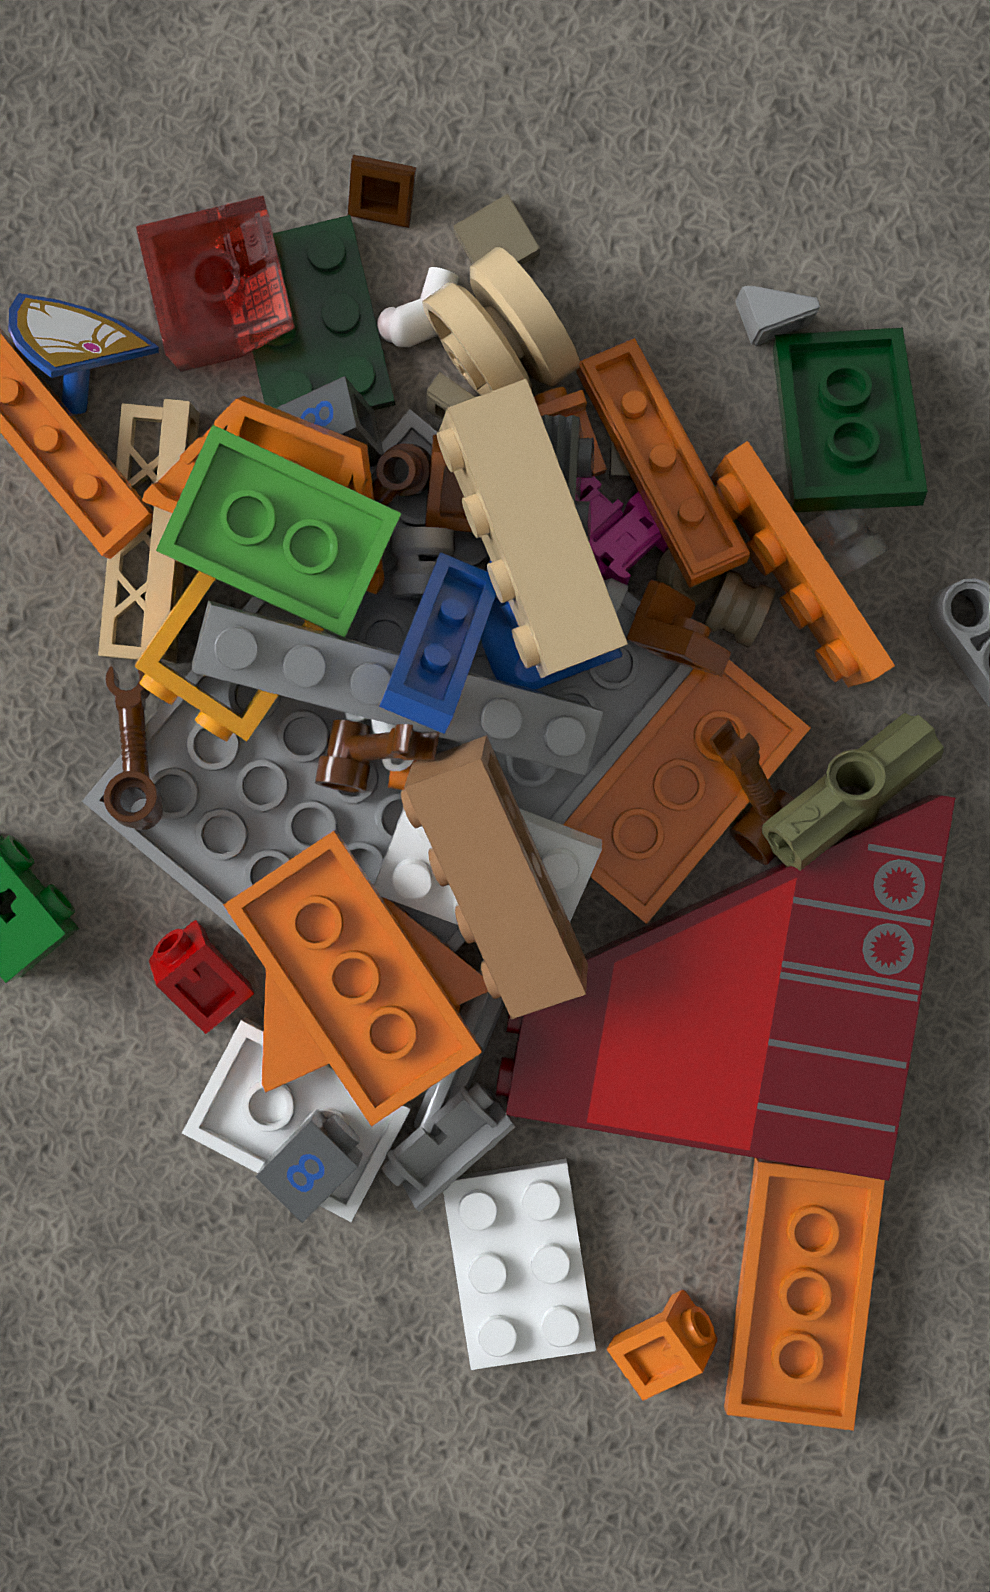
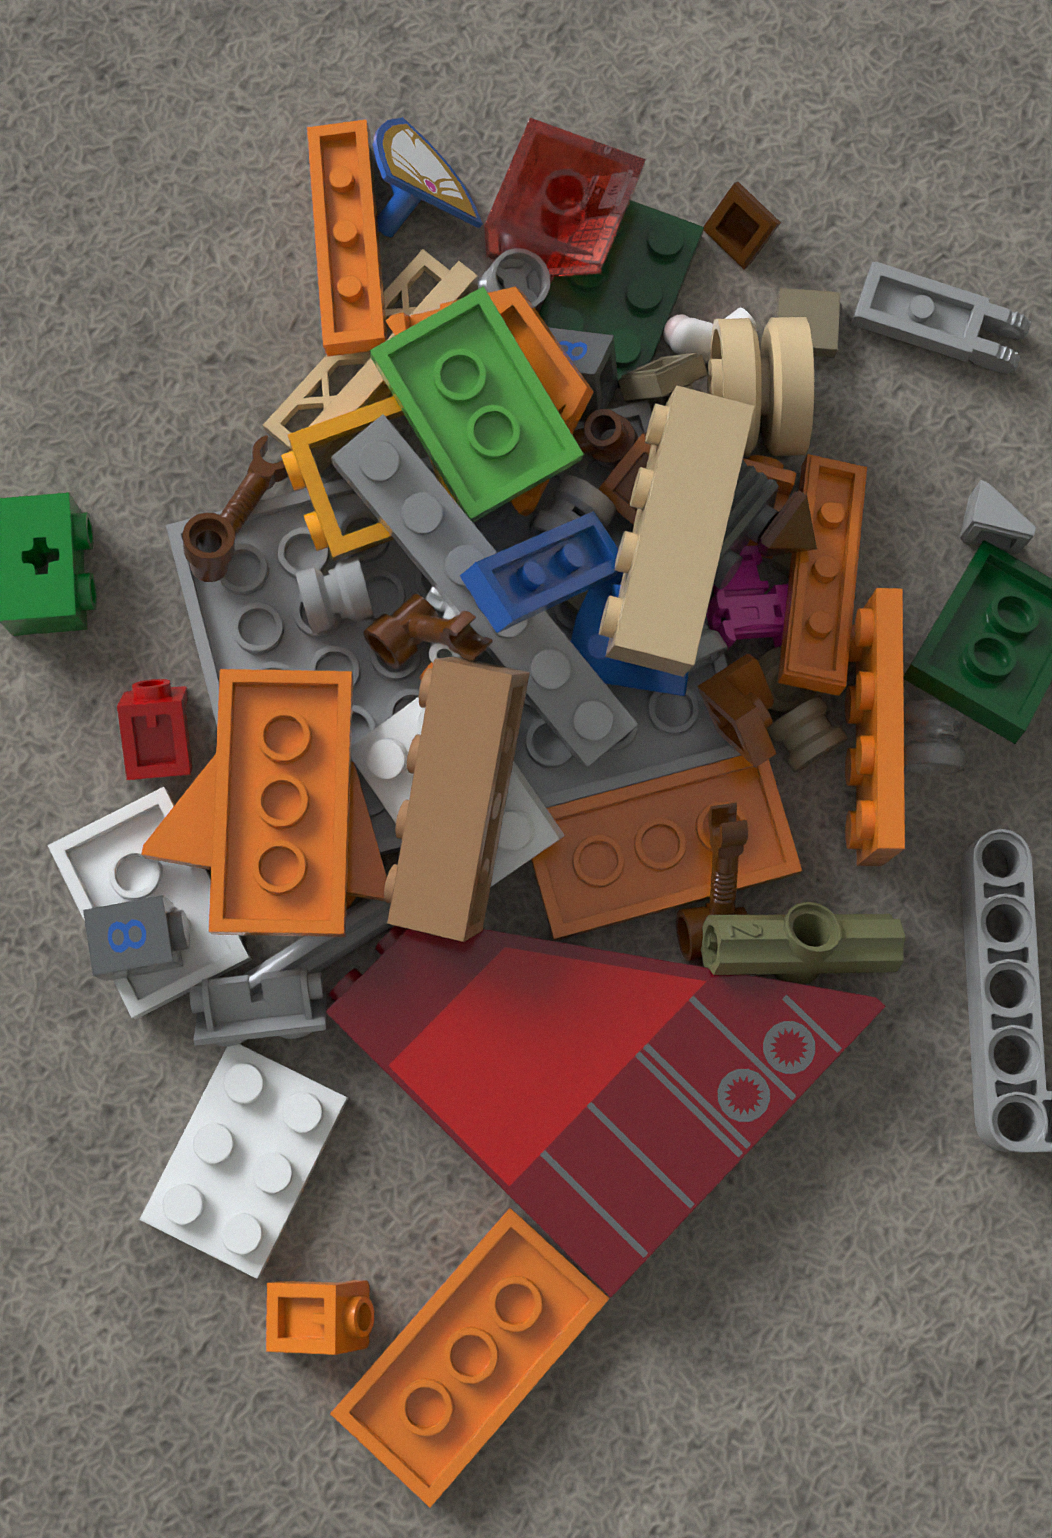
camera: 30 degrees right, 10 degrees down
none -> light grey wheel [295,556,374,634]
none -> light grey wheel [478,248,550,308]
none -> dark tan tile [618,353,708,401]
none -> reddish brown slope [757,490,817,557]
none -> light grey hinge [851,262,1031,374]

